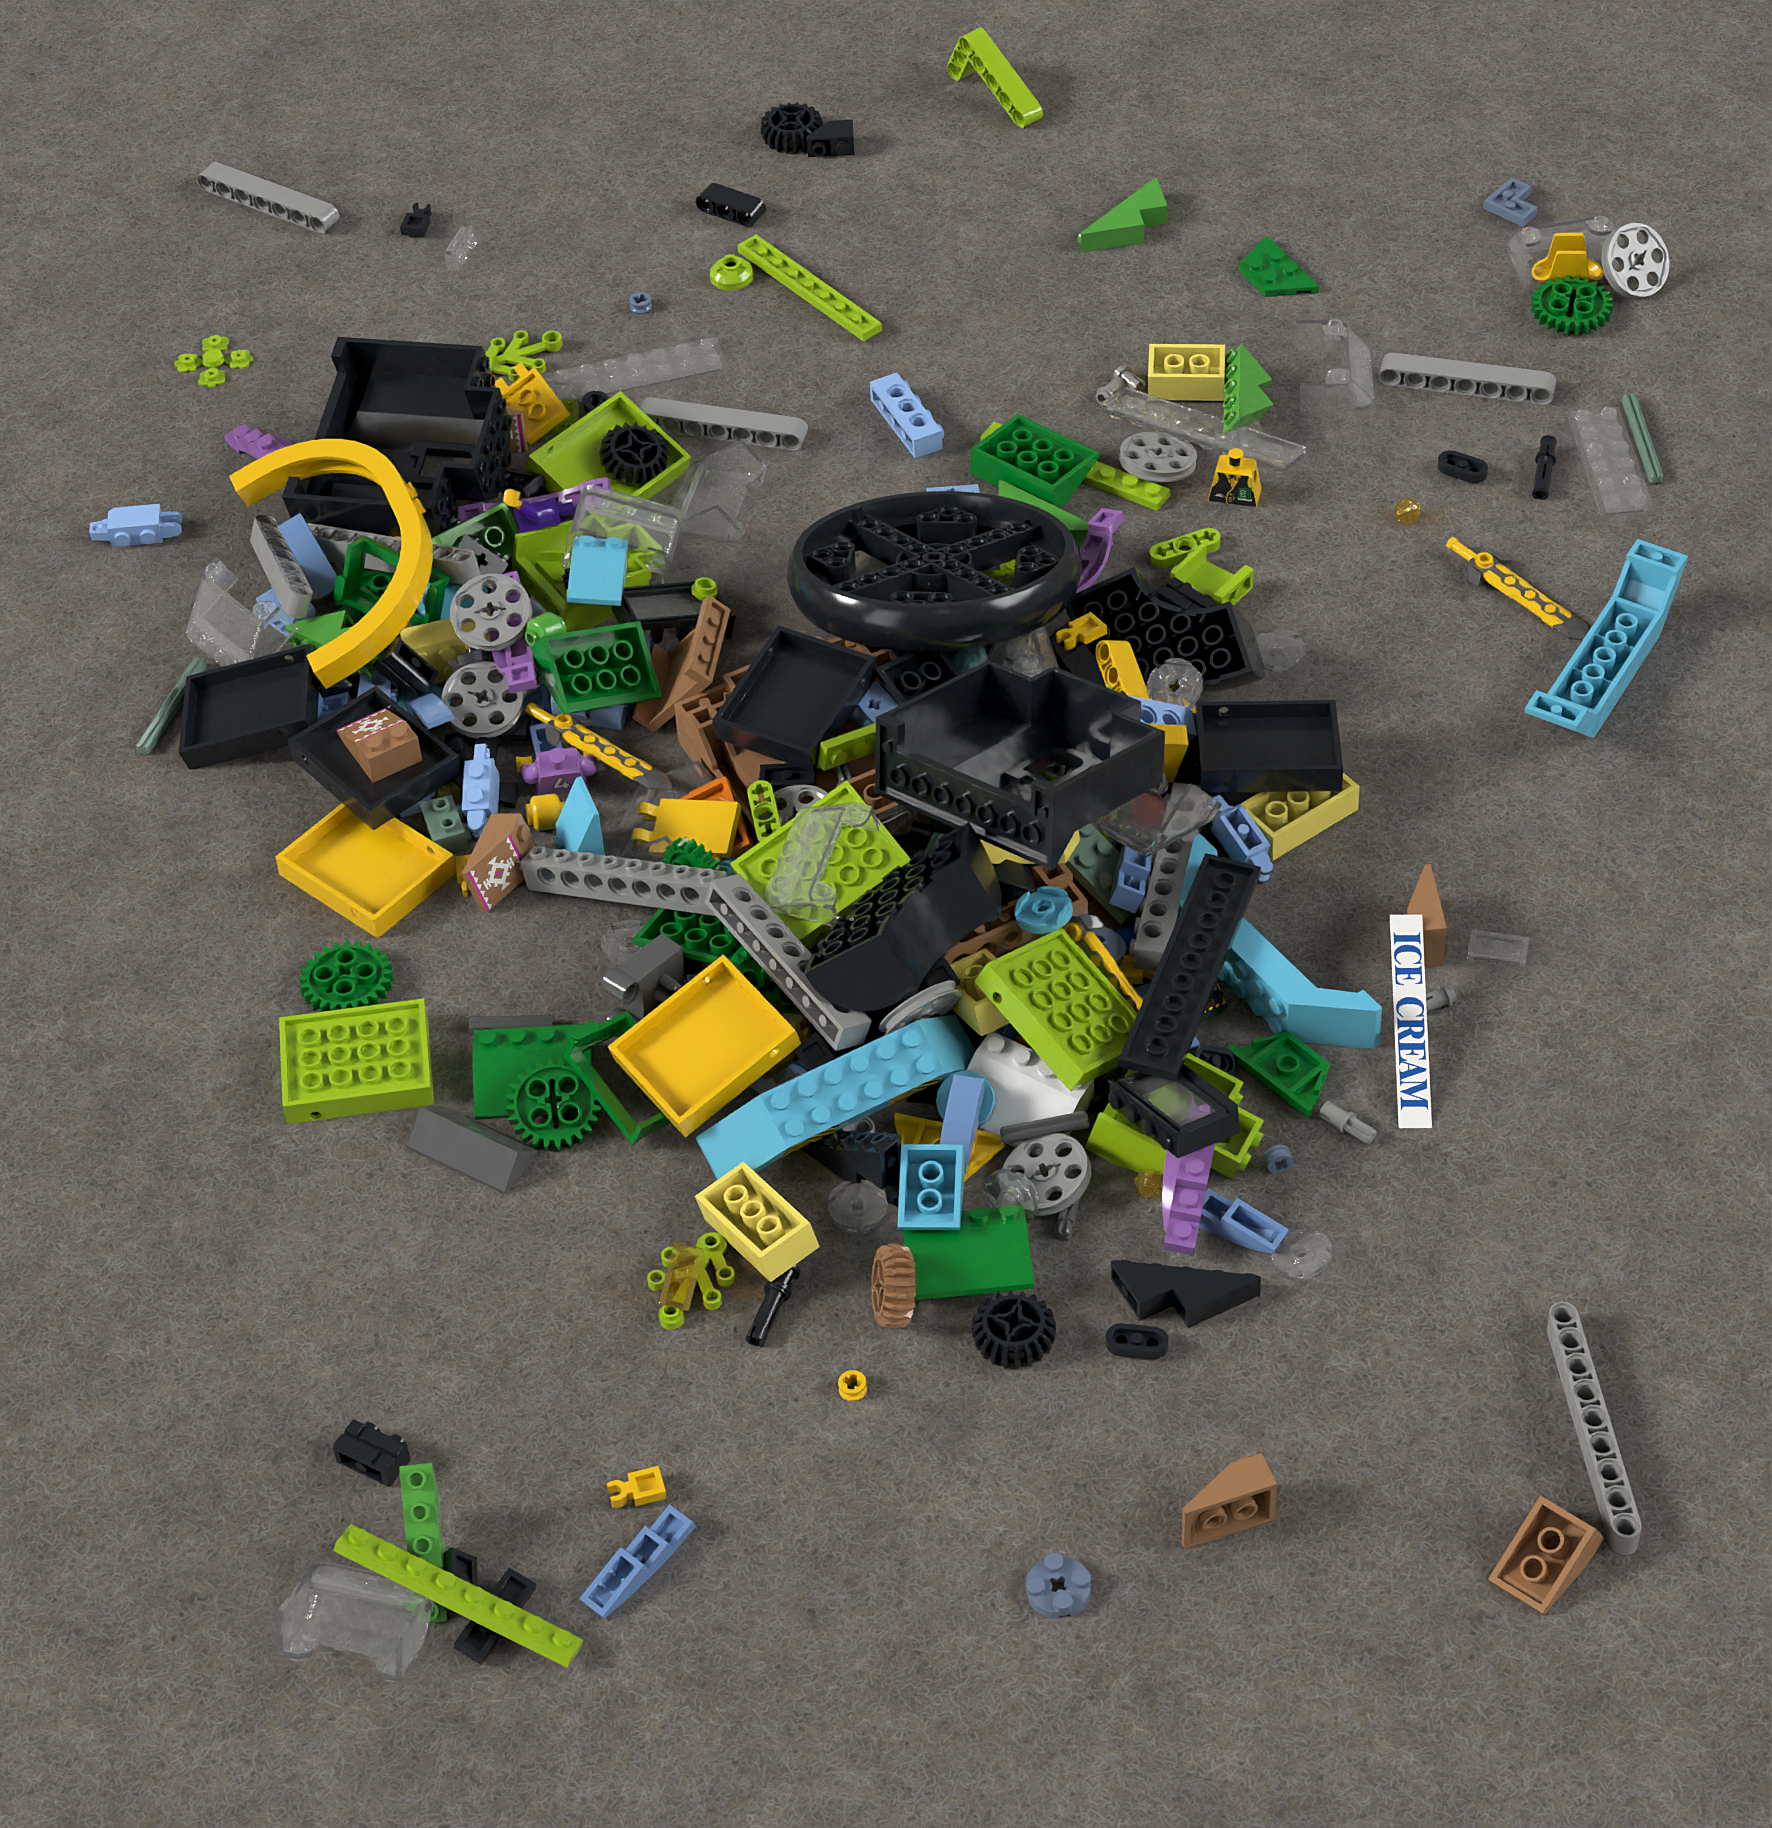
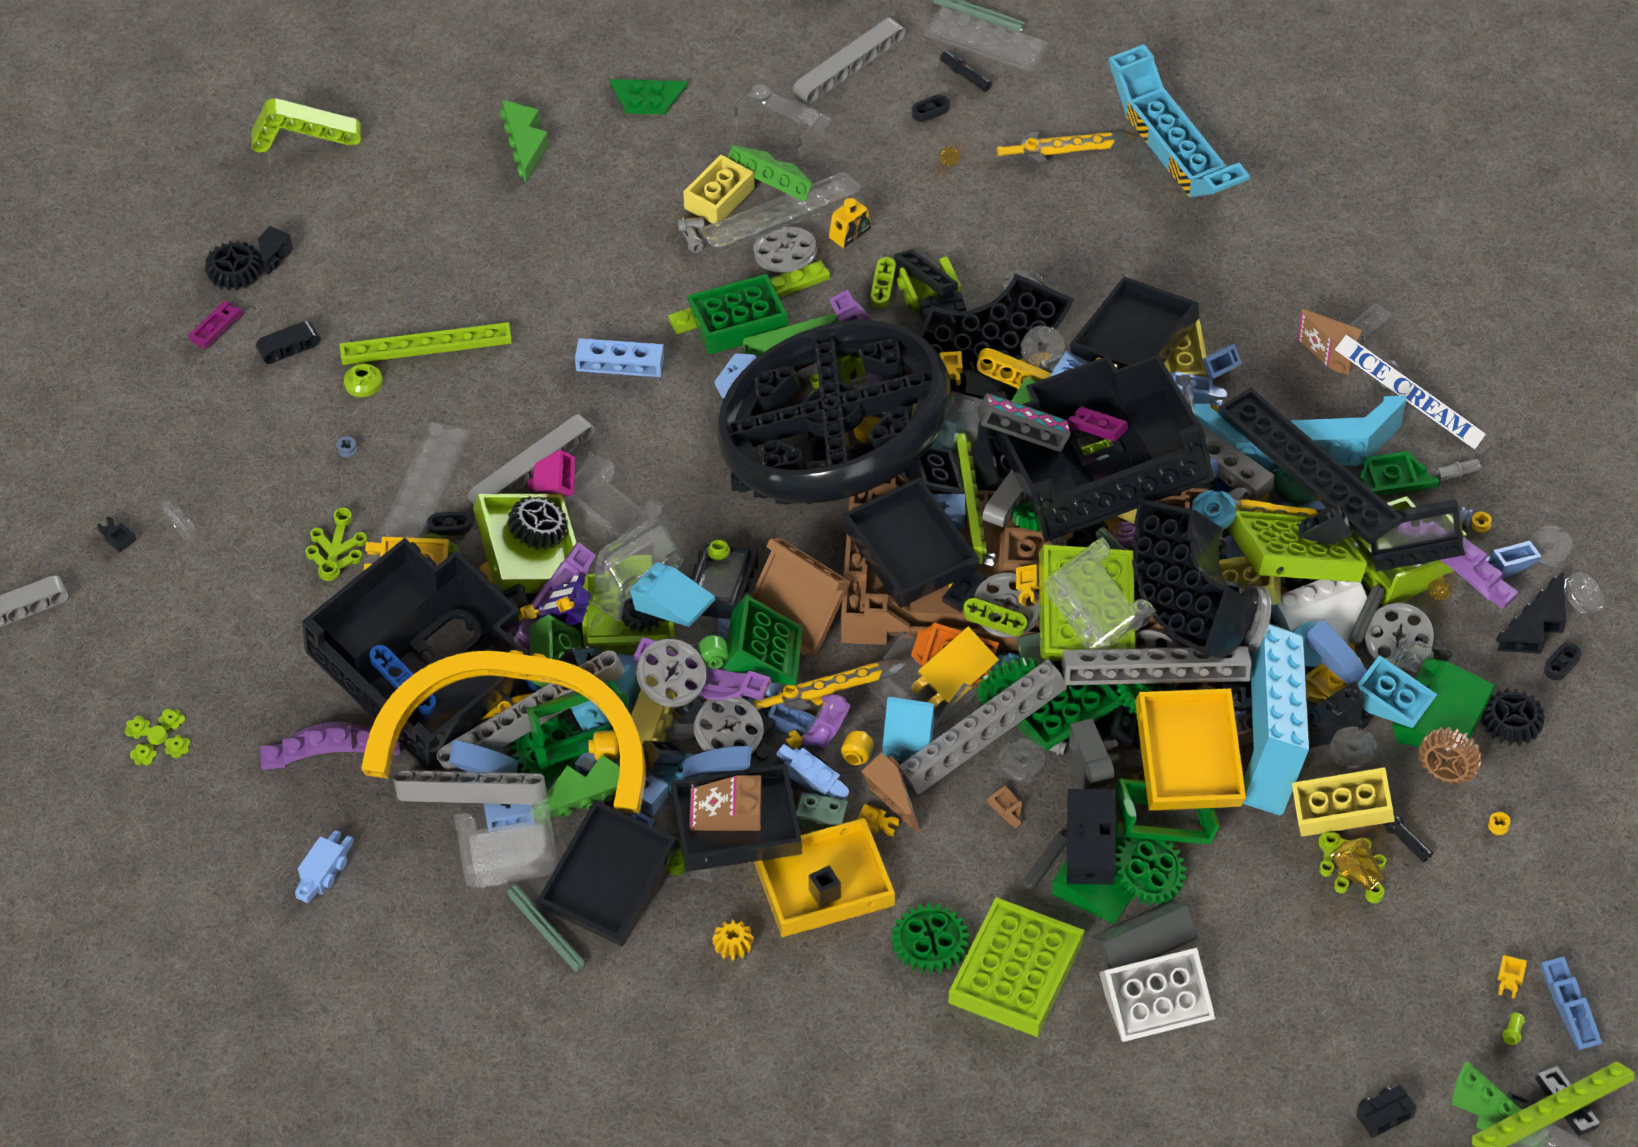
camera: 60 degrees left, 5 degrees up
none -> magenta plate [188,301,244,350]
none -> blue beam [370,645,436,715]
none -> dark pink torso [527,450,575,497]
none -> yellow gear [712,919,753,961]
none -> black brick [808,865,841,908]
none -> black plate [894,249,958,296]
none -> dark grey brick [977,393,1070,452]
none -> medium nougat slope [986,785,1022,829]
none -> magenta plate [1067,407,1128,441]
none -> black brick [1067,789,1115,885]
none -> white slope [1099,948,1215,1042]
none -> medium blue slope [1202,344,1242,380]
none -> black slope [1298,504,1353,545]
none -> yellow bush [1471,511,1492,533]
none -> lime pin [1502,1013,1525,1045]
none -> clear plate [1564,572,1604,615]

